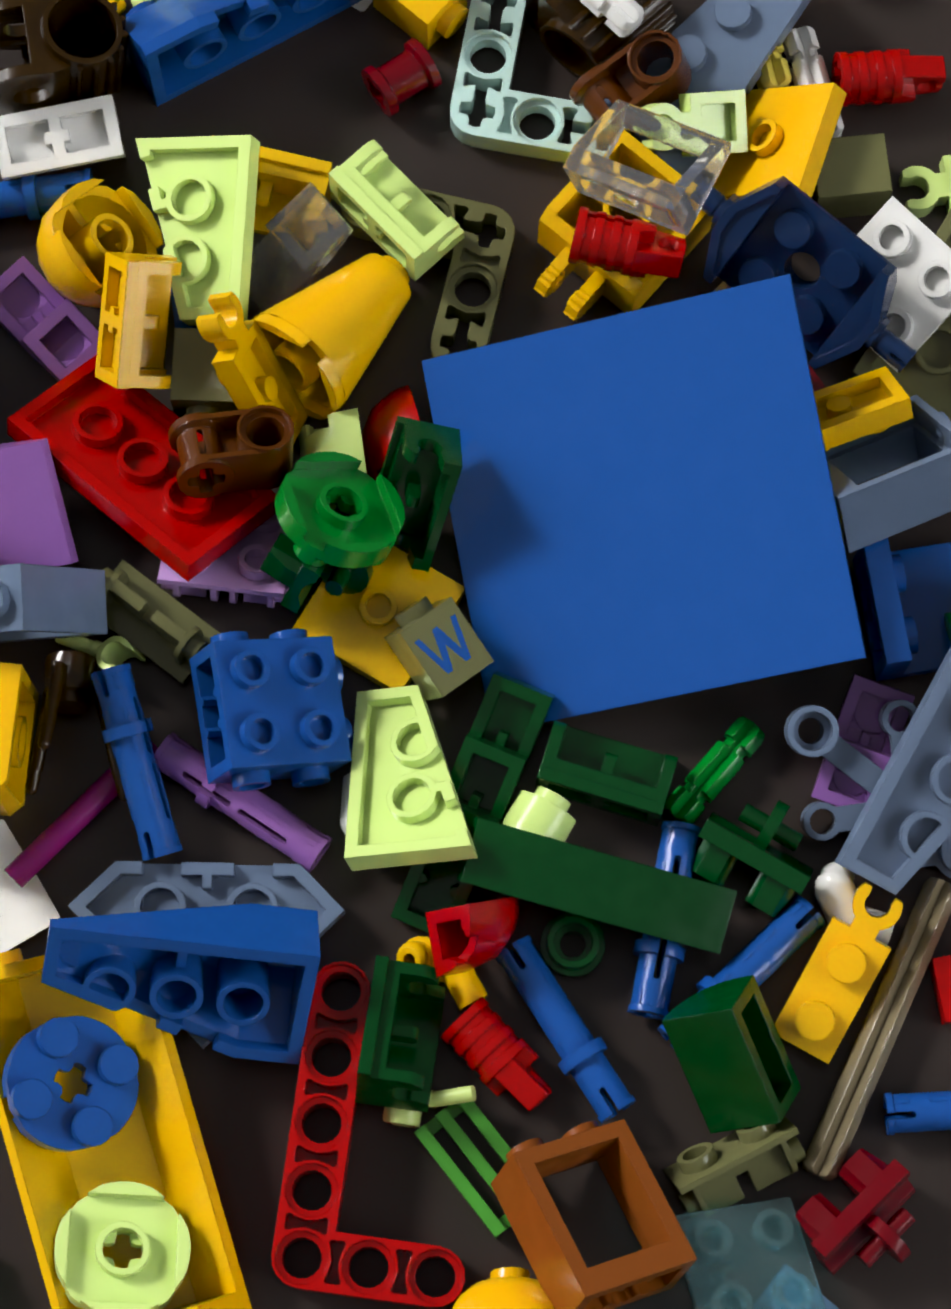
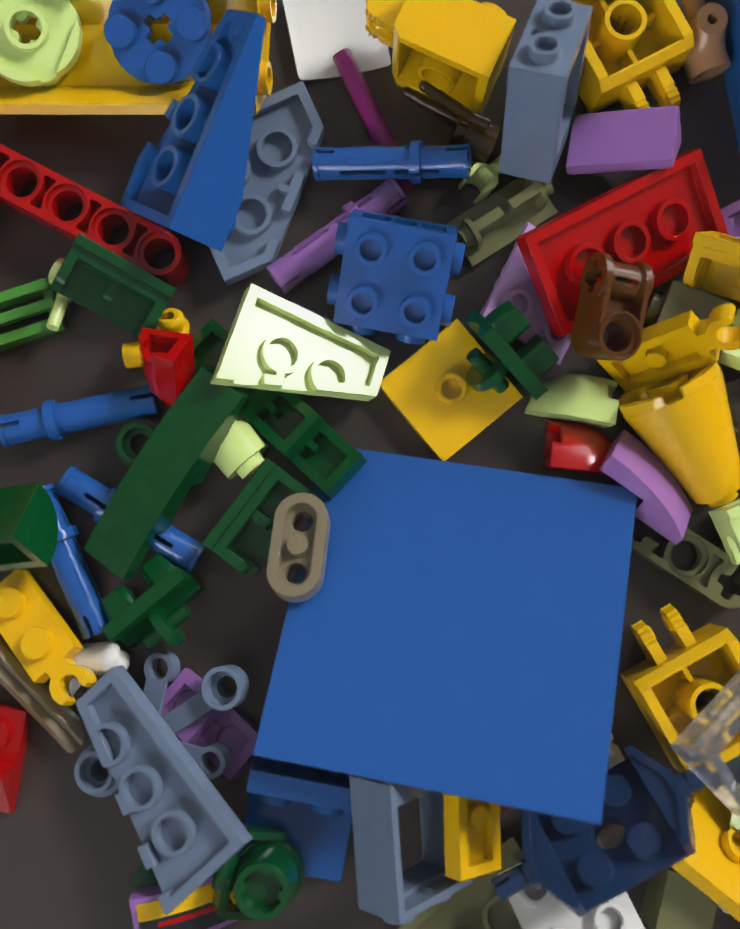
camera: 115 degrees right, 10 degrees up
green plate [275,452,405,569] -> none
dark green hinge [380,416,463,572] -> none
olive brick [384,596,494,701] -> none
red hinge [440,997,552,1111] -> none
red hinge [568,206,686,278] -> none
green axle [664,716,765,824] -> none
none -> dark tan plate [266,493,331,603]
none -> medium lavender slope [599,429,693,545]

